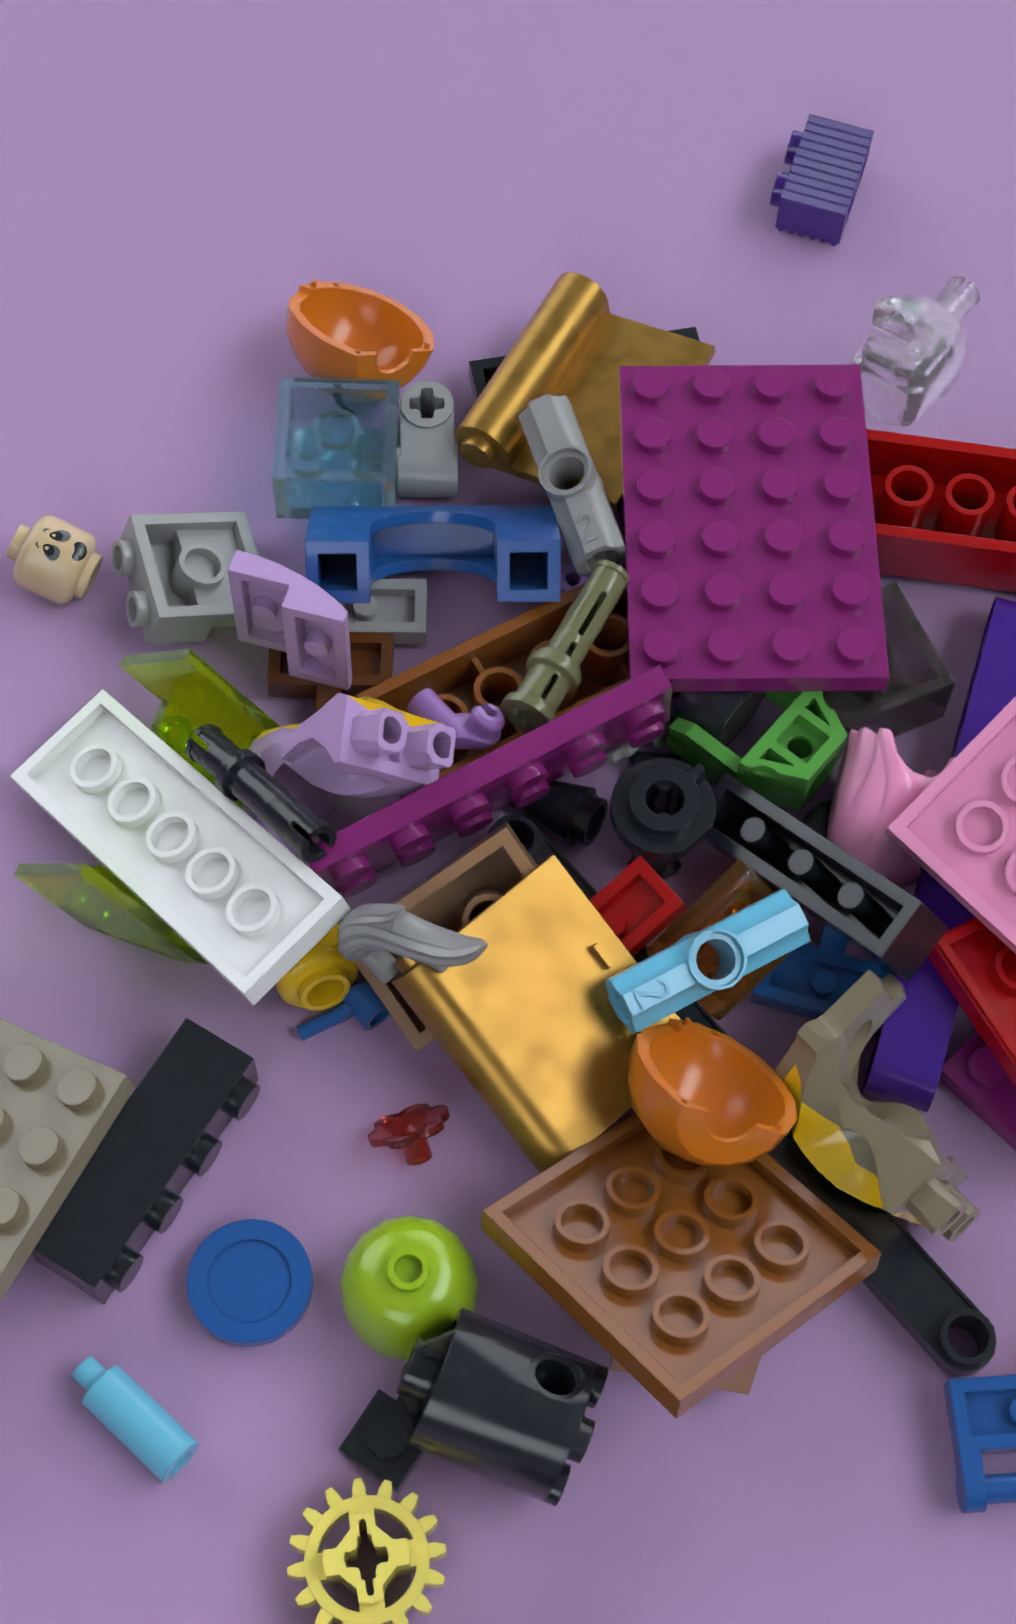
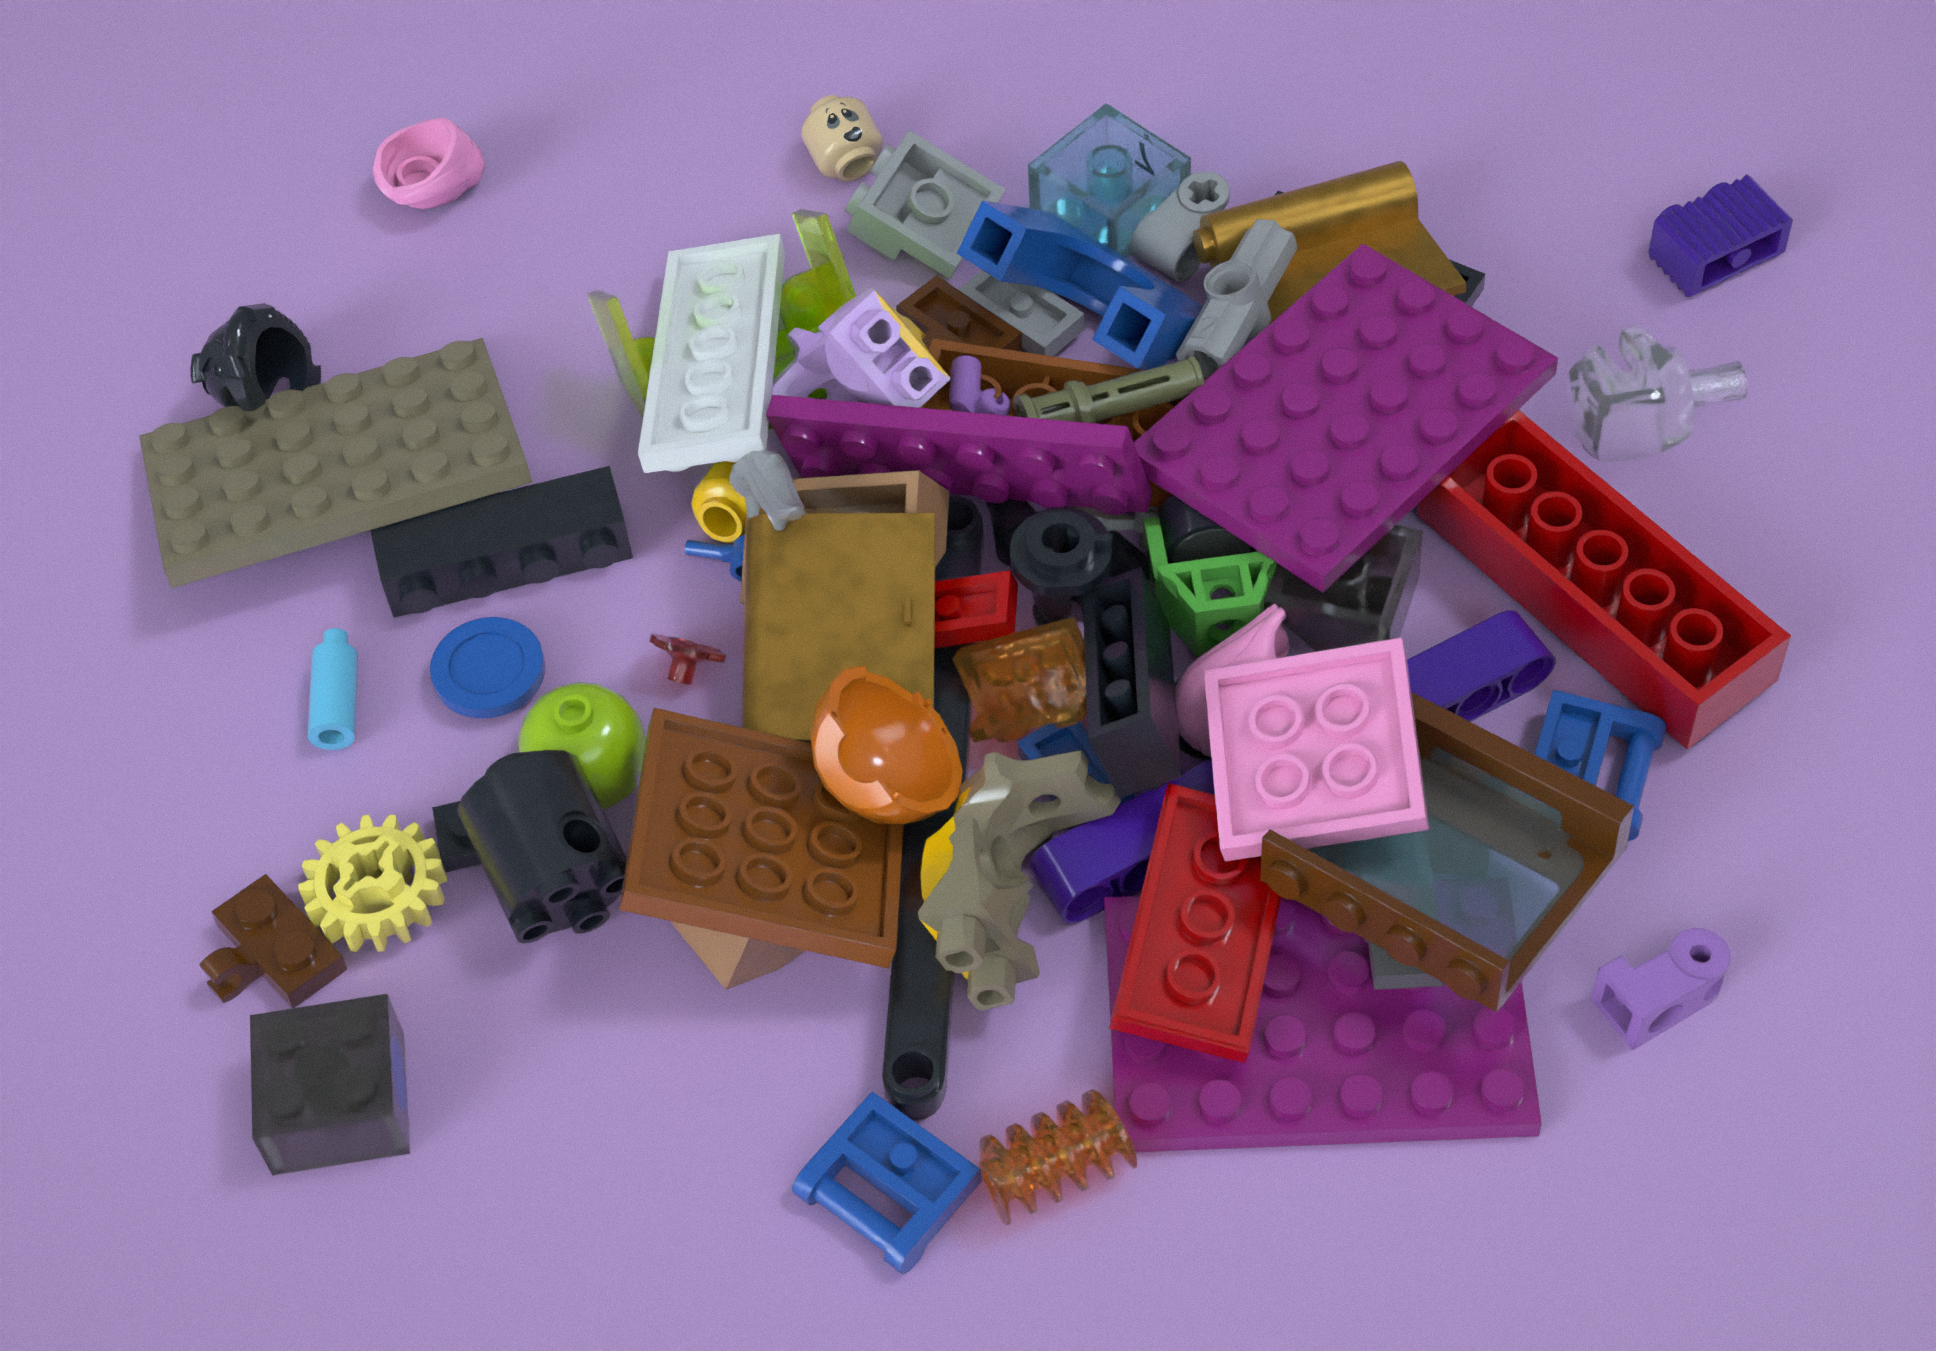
camera: 50 degrees right, 10 degrees down
black pin [185,724,337,863] -> none
lavender slope [228,550,352,690] -> none
orange cylinder [287,279,435,398] -> none
medium azure piece [604,889,811,1034] -> none

